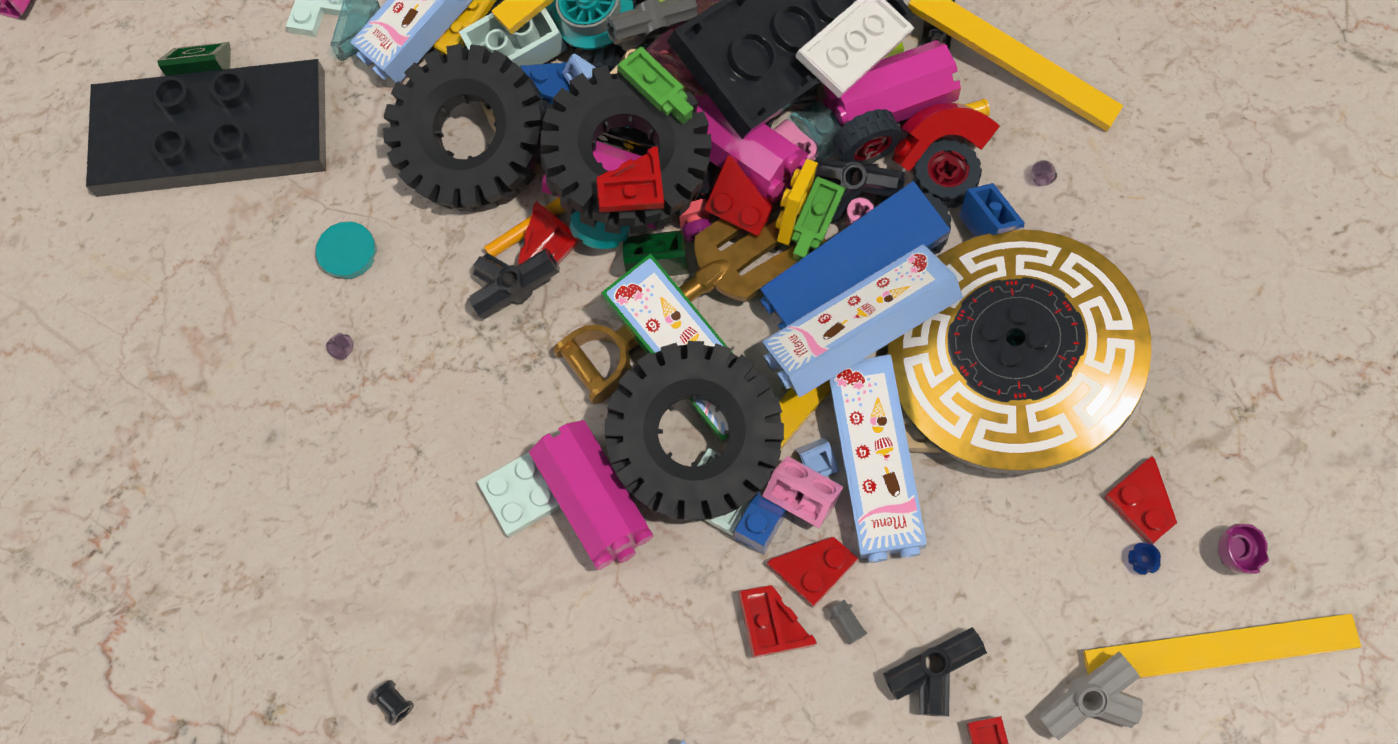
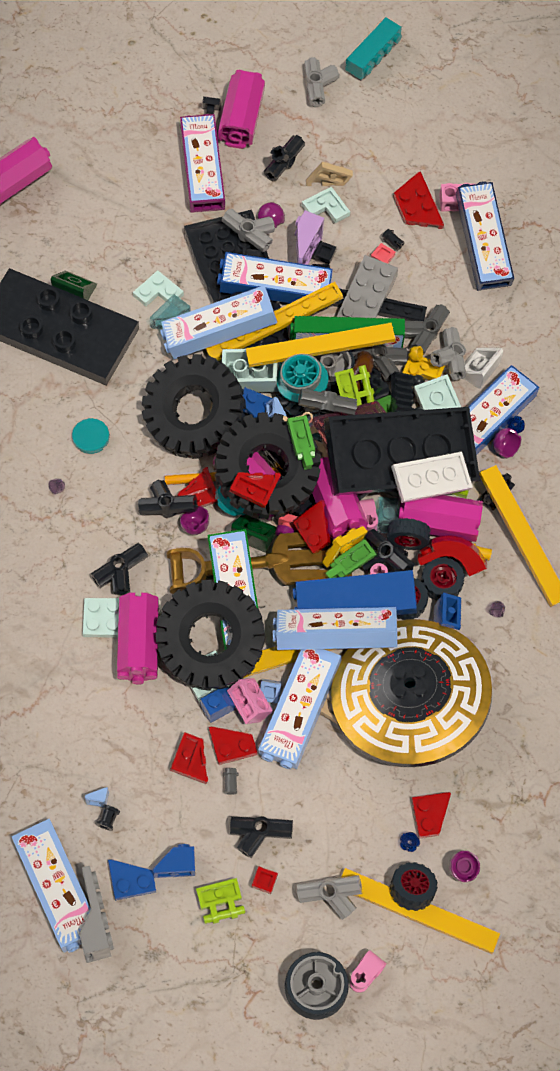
camera: 20 degrees right, 5 degrees down
none -> black piece [91,543,148,596]
none -> magenta hair [180,506,210,535]
none -> black wheel [389,862,438,911]

